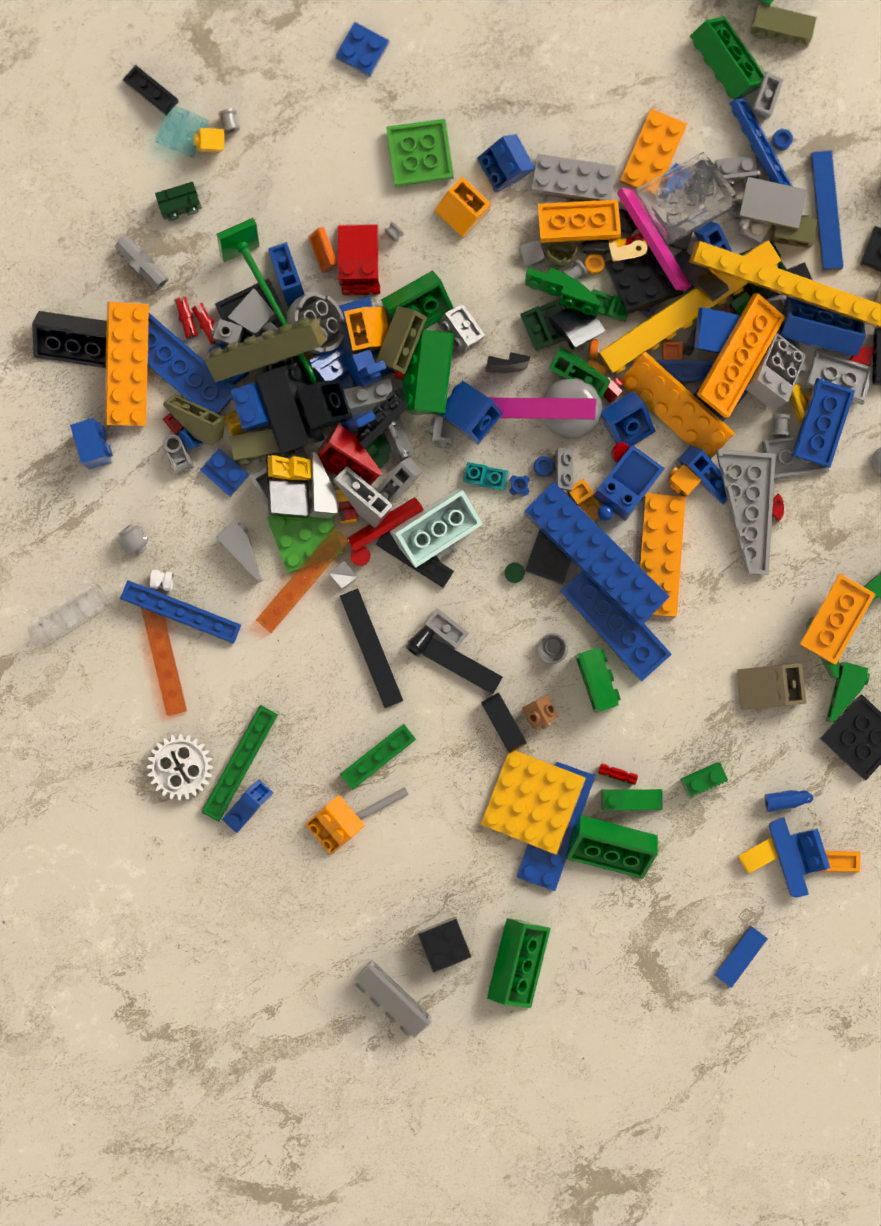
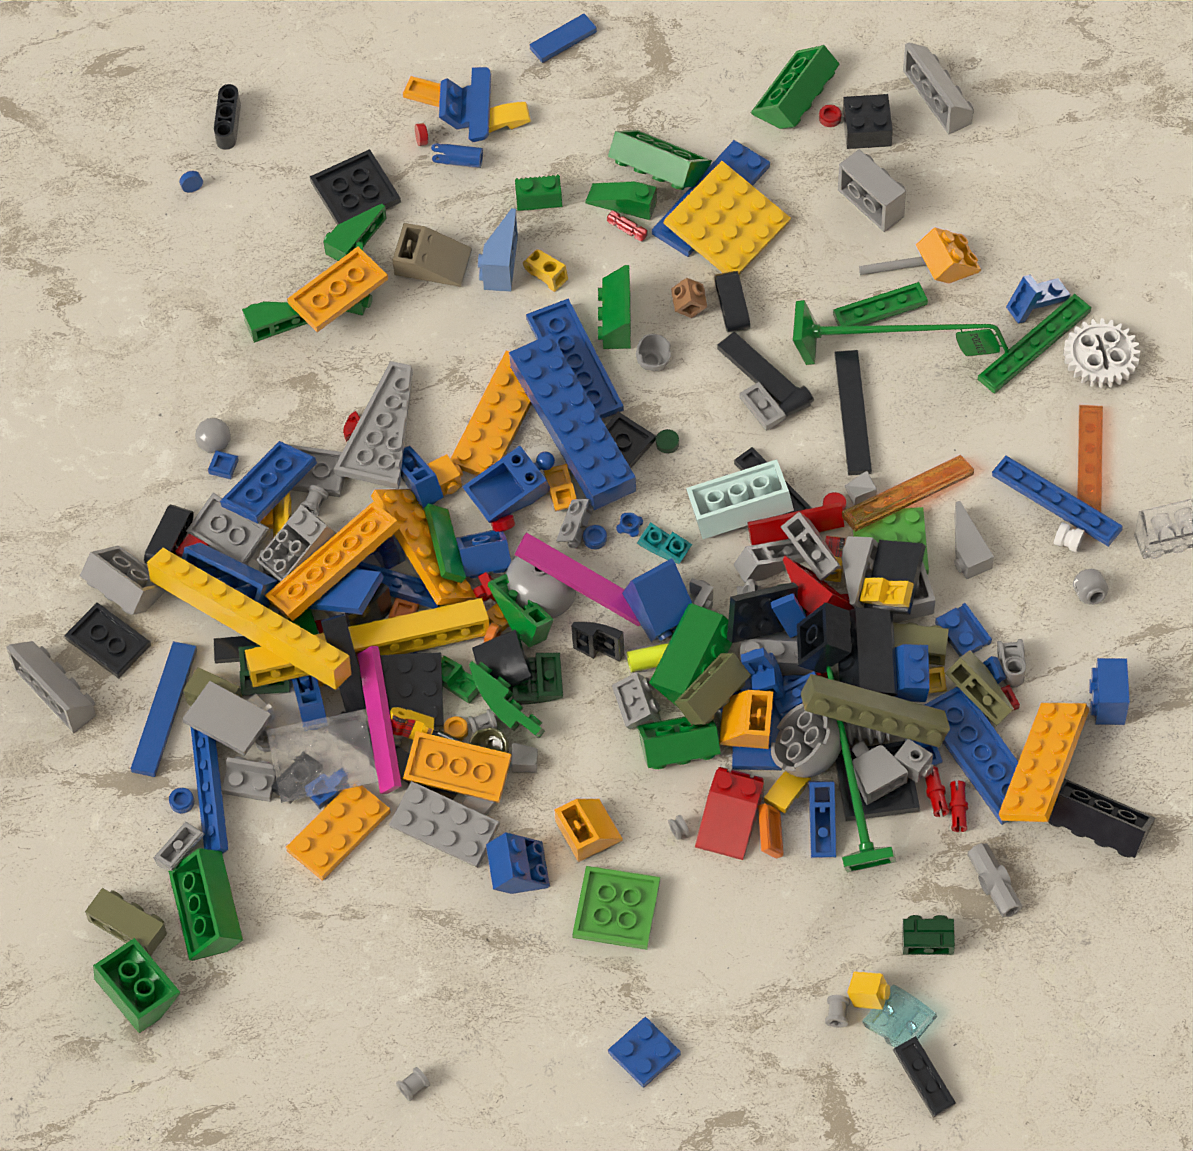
camera: 155 degrees left, 25 degrees down
none -> blue tile [208,451,239,480]
none -> red tile [415,123,428,146]
none -> green tile [424,503,466,583]
none -> medium blue slope [478,208,518,292]
none -> yellow leg [523,249,568,292]
none -> neon yellow piece [626,643,669,673]
none -> yellow slope [764,771,811,813]
none -> green piece [793,300,1009,365]
none -> red tile [819,105,842,127]
none -> light grey brick [838,149,906,232]

